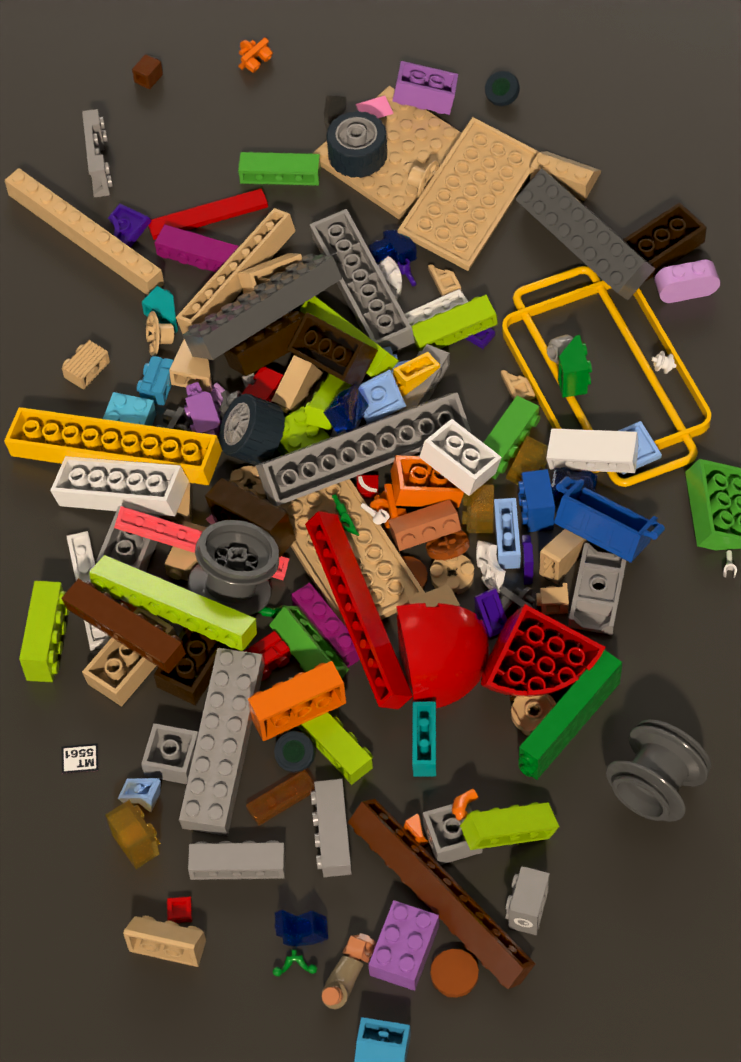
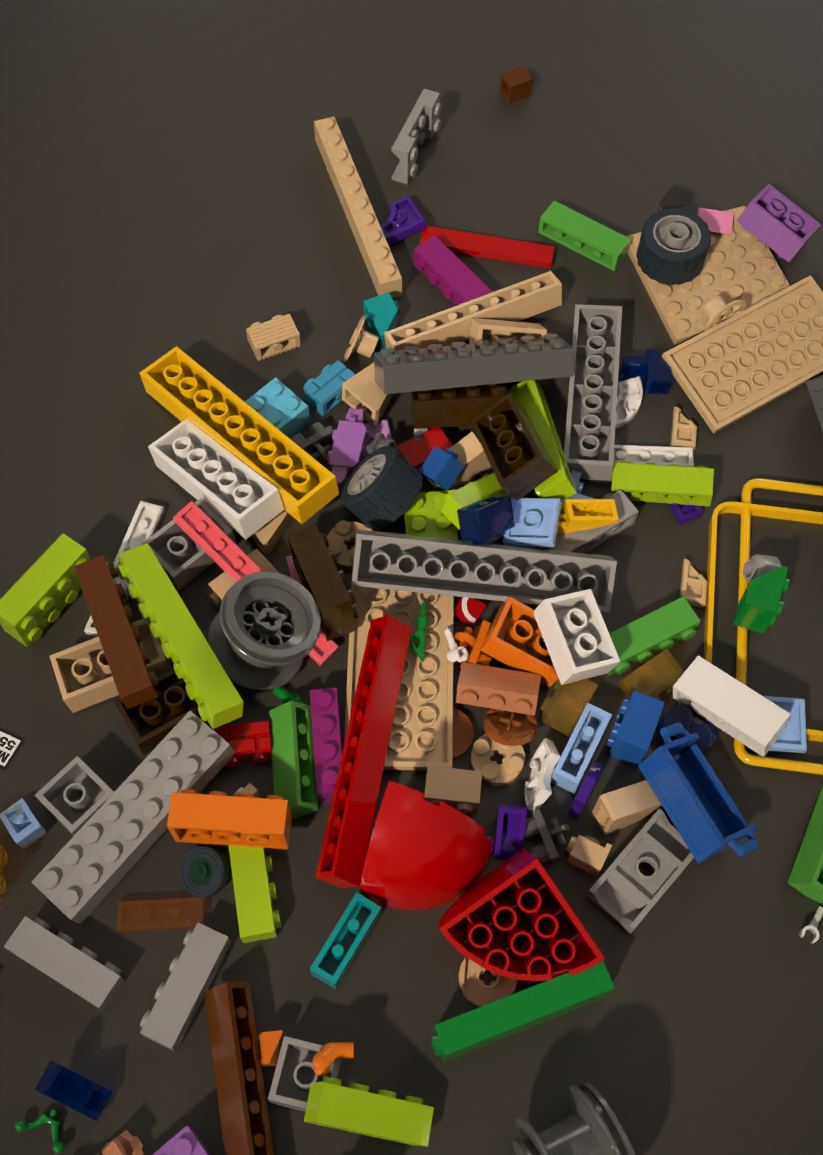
camera: 25 degrees right, 5 degrees up
orange hips [238,37,273,73] -> none
dark purple hand [398,259,416,286] -> none
none -> blue brick [419,446,464,491]

